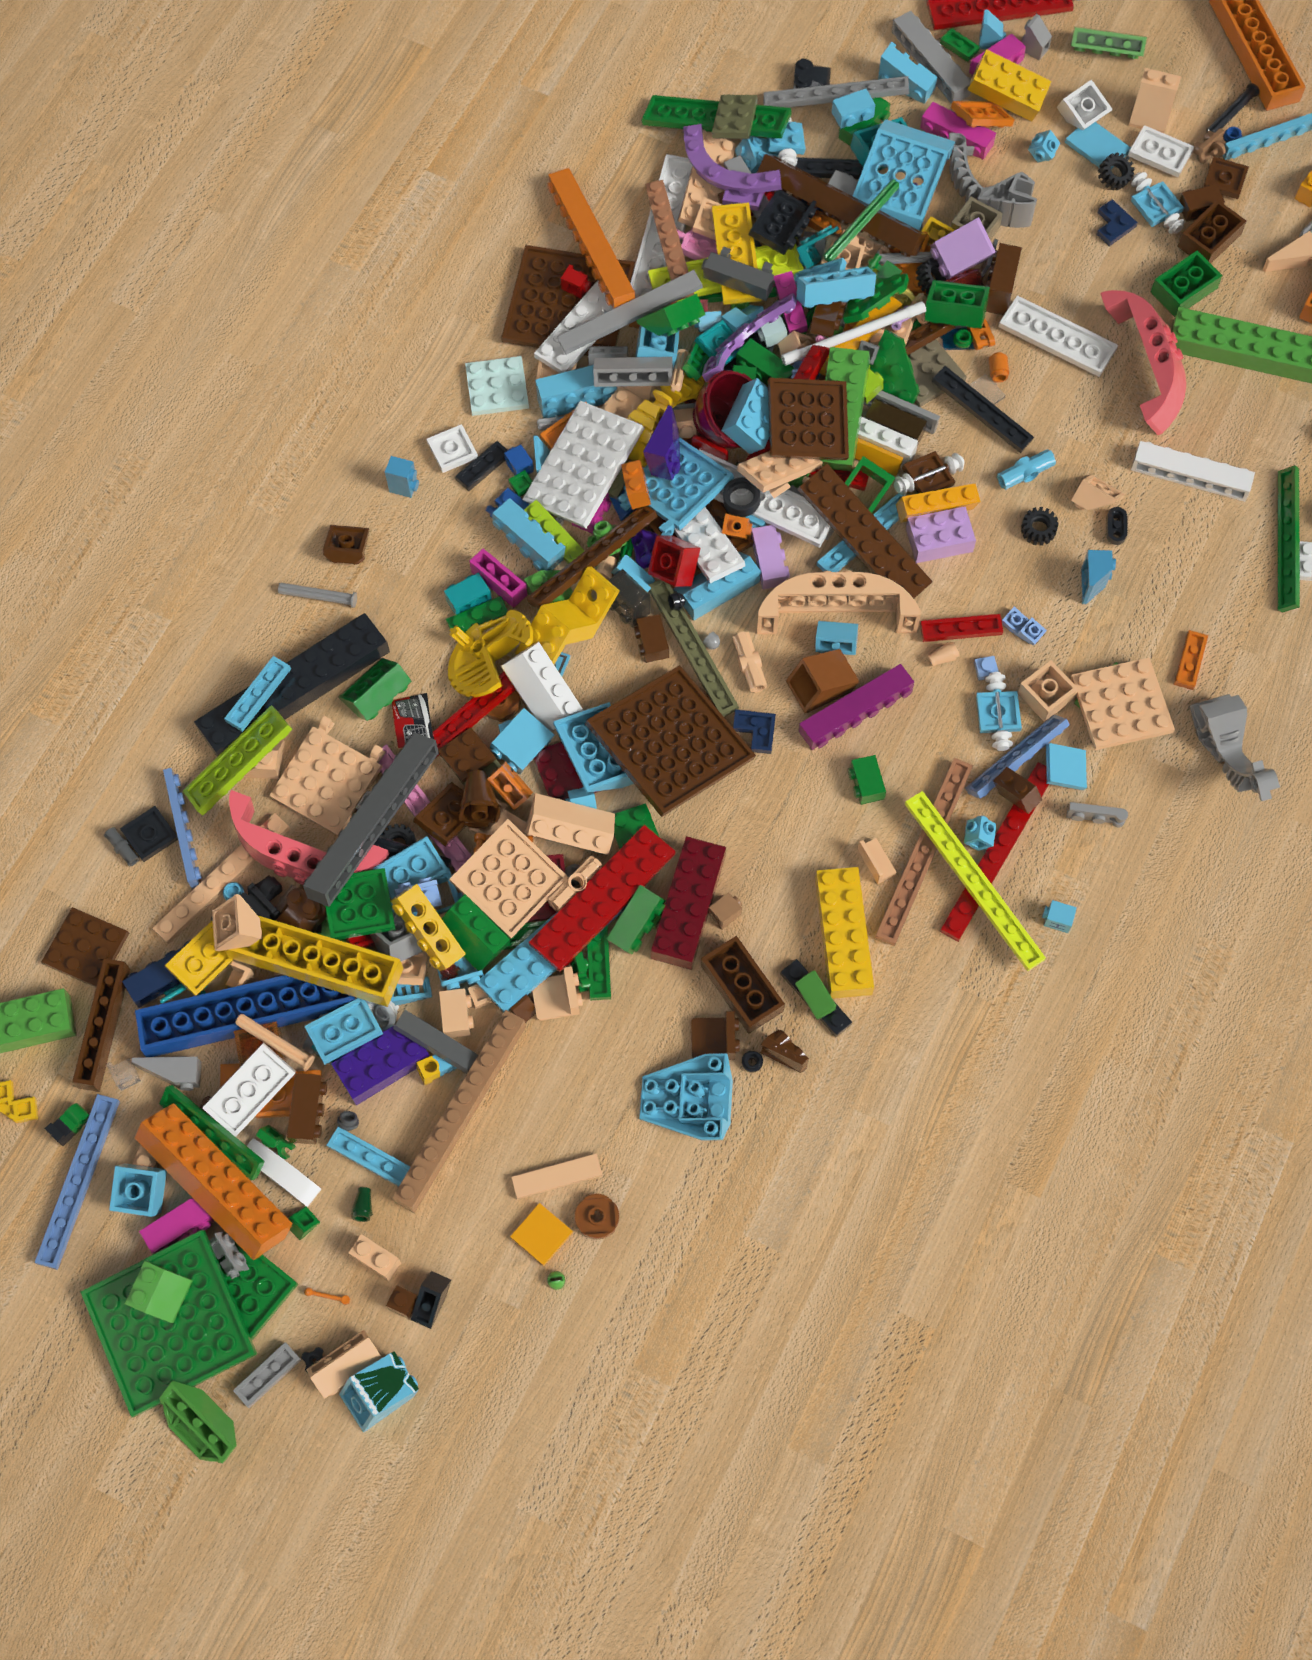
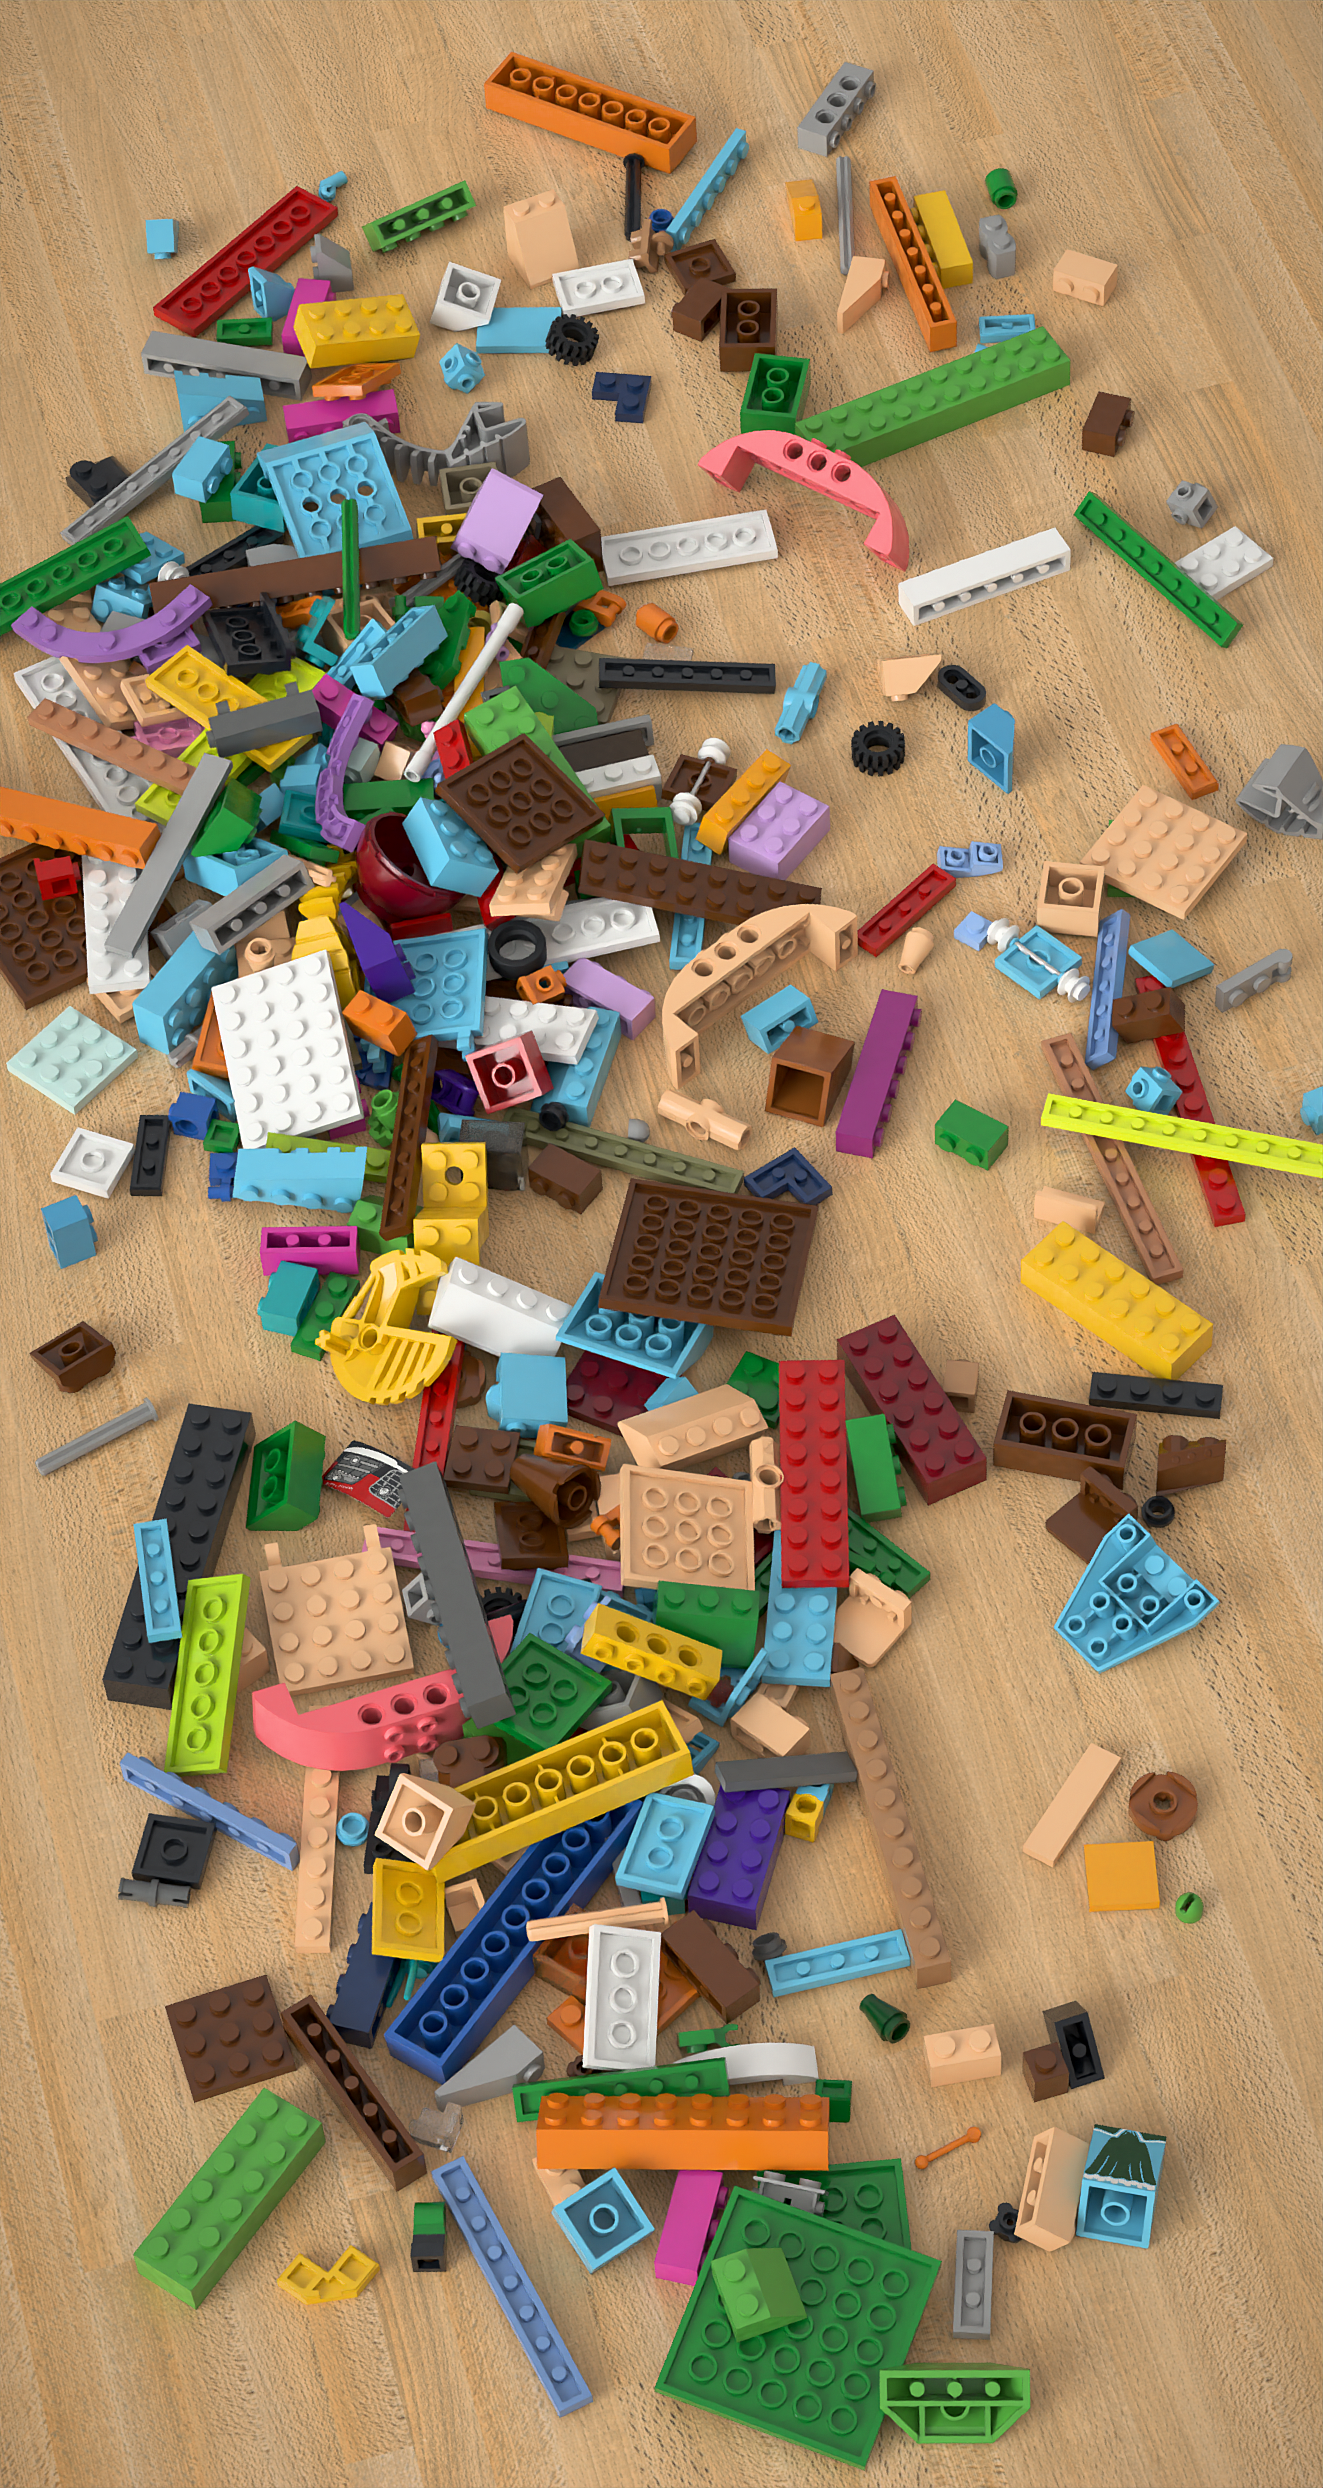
camera: 40 degrees left, 15 degrees down
olive plate [712,94,758,139] -> none
bright green slope [795,970,836,1020] -> none
medium azure plate [1131,172,1185,234] -> none
none -> light nougat cone [245,938,276,973]

